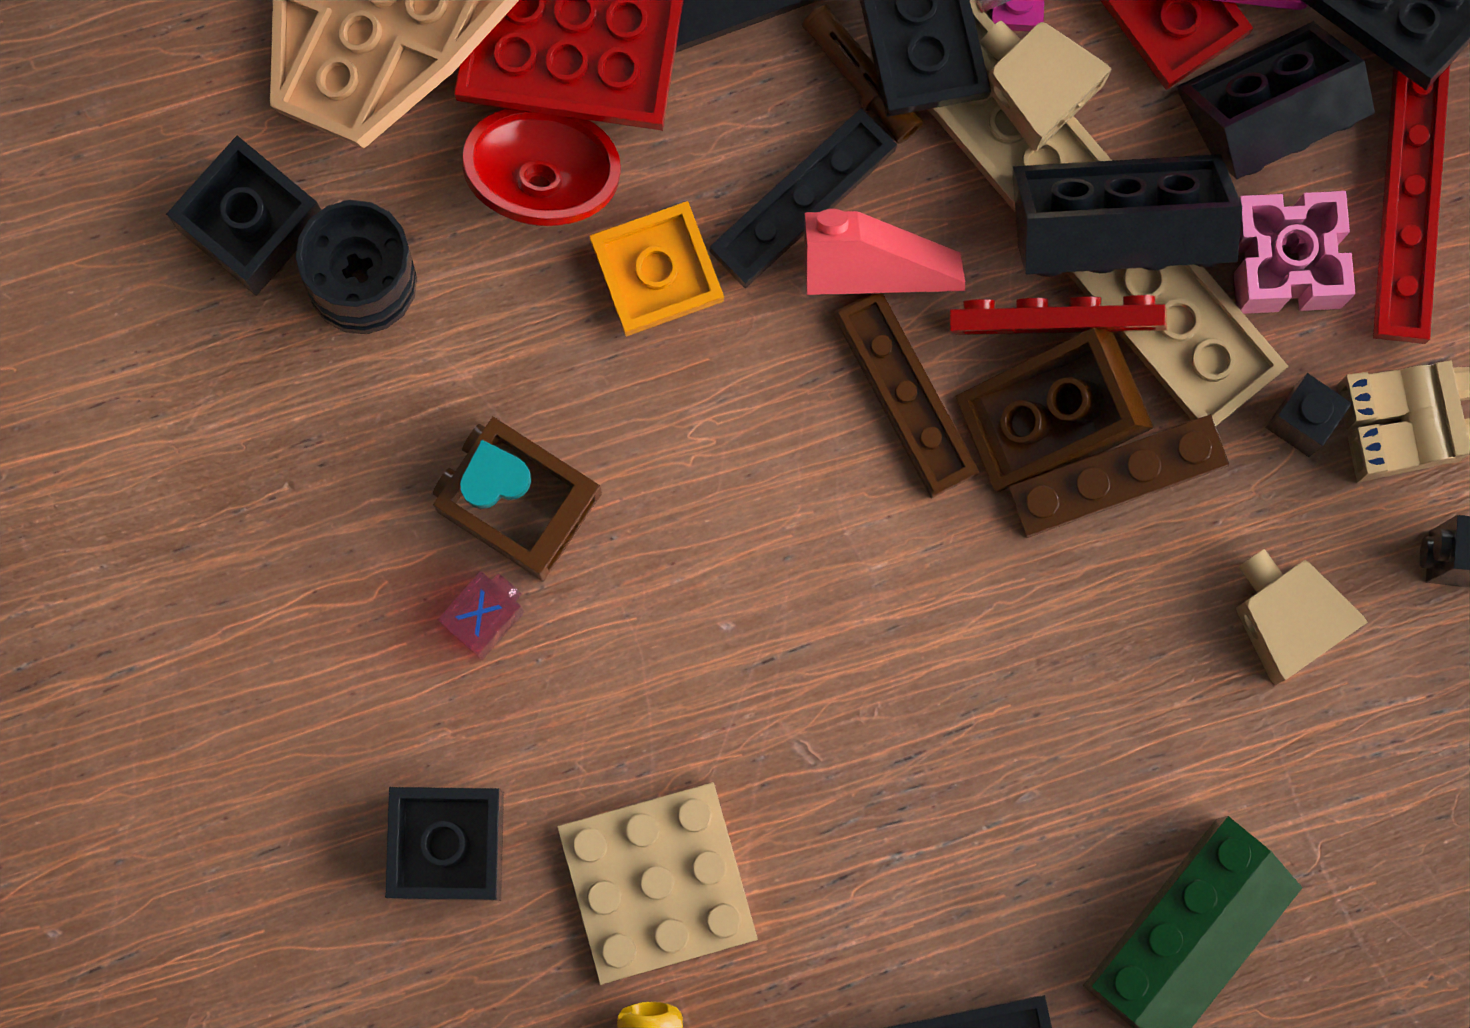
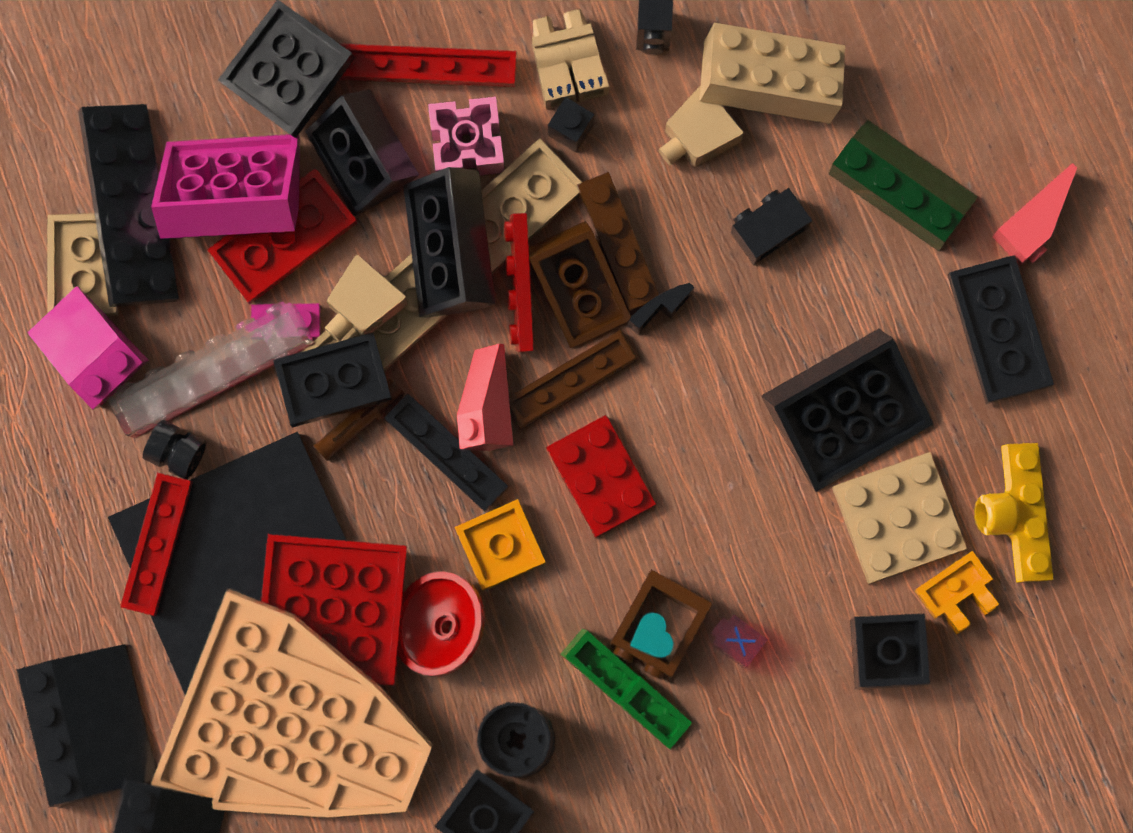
camera: 90 degrees left, 0 degrees up
none -> red plate [546,415,656,539]
none -> green slope [560,628,692,749]
none -> black slope [628,283,695,335]
none -> tan brick [700,23,845,124]
none -> black brick [731,188,812,265]
none -> black slope [761,329,934,492]
none -> light orange plate [915,551,999,635]

